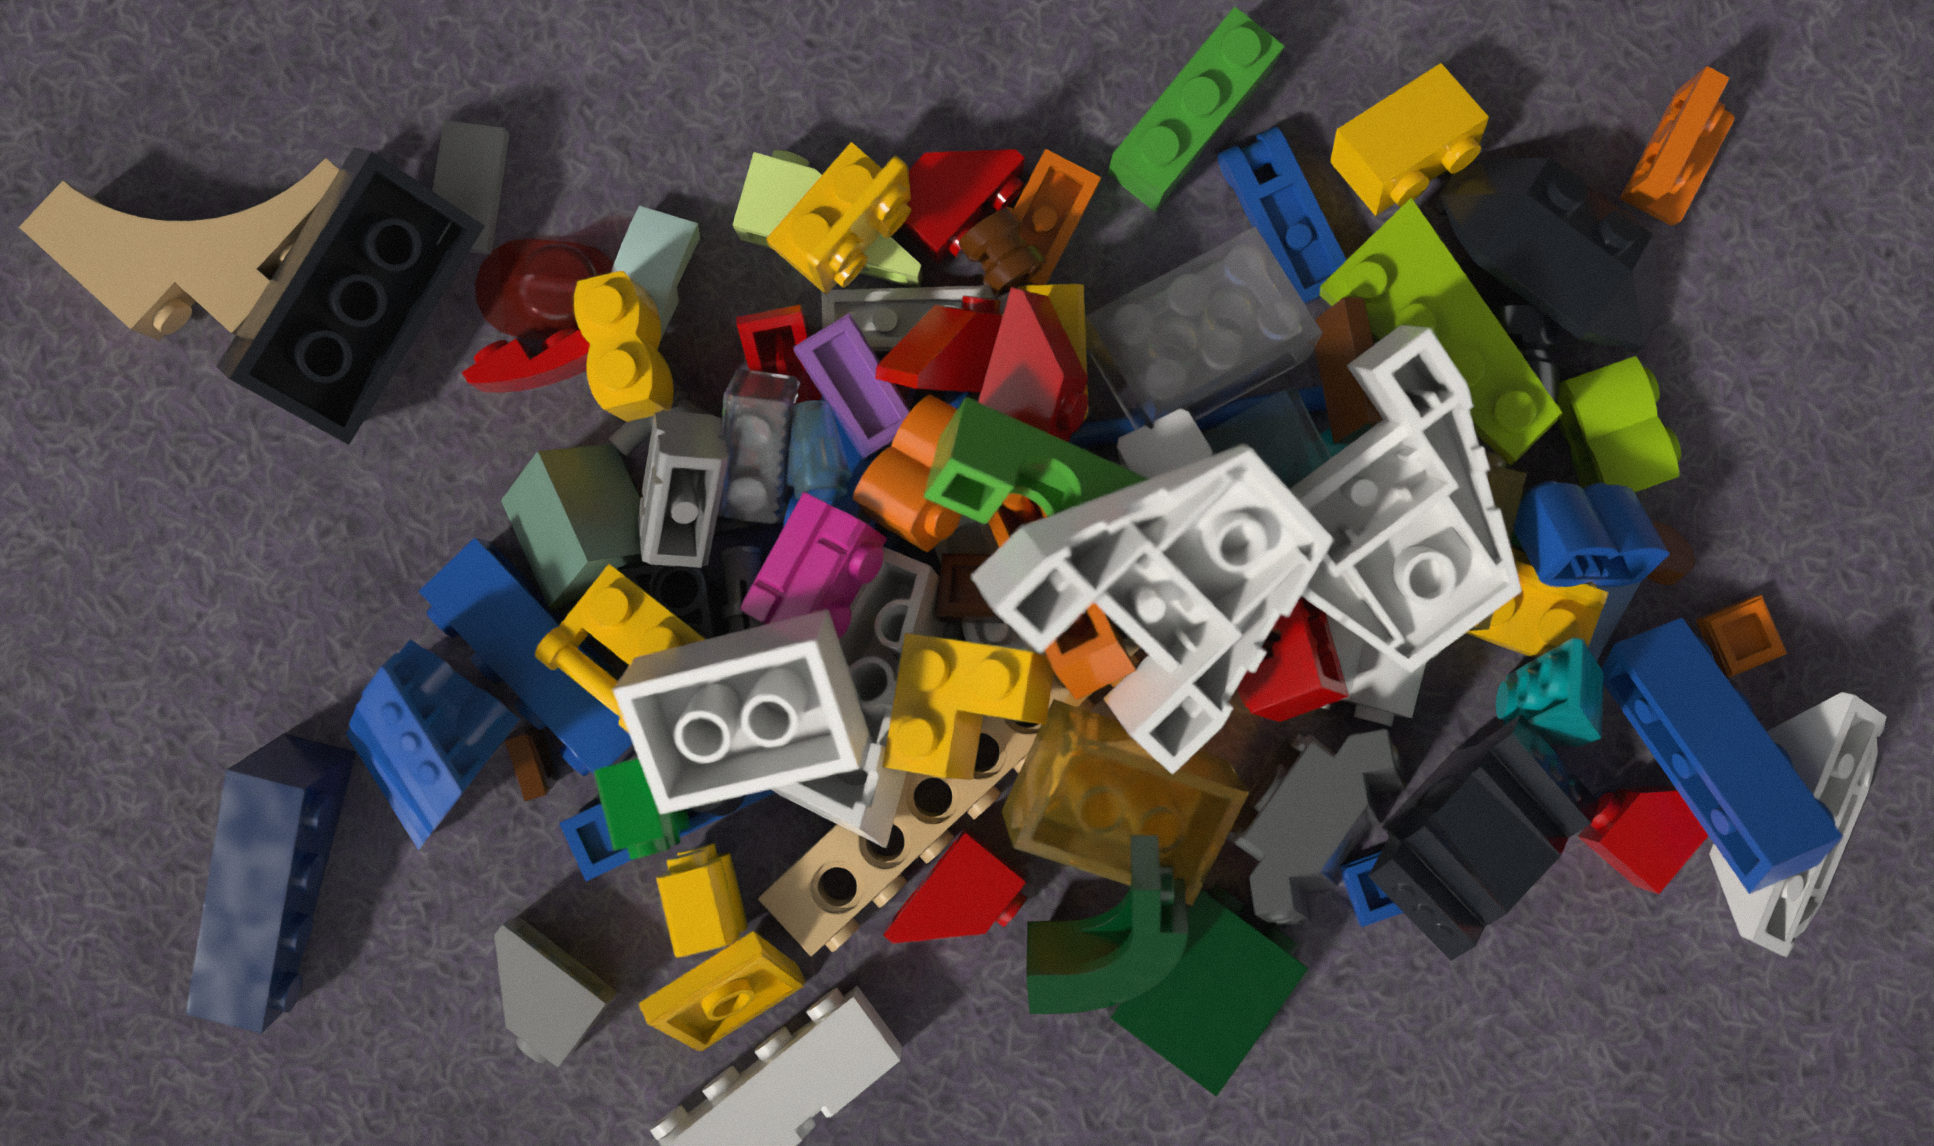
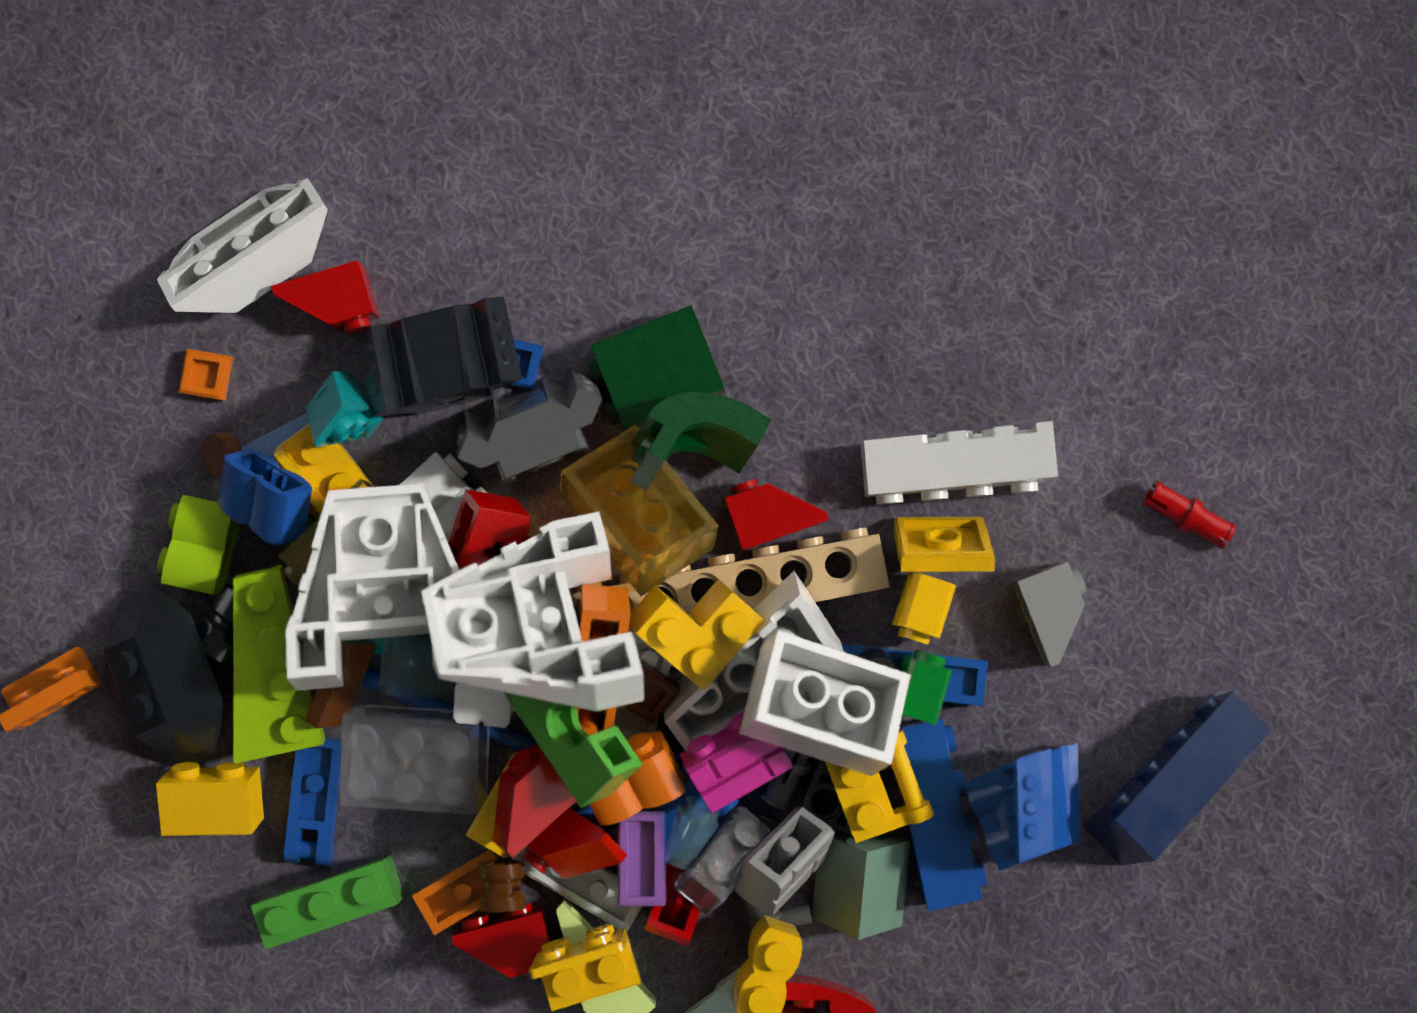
camera: 145 degrees left, 0 degrees up
reddish brown tile [504,724,559,802] -> none
blue brick [1601,618,1844,894] -> none

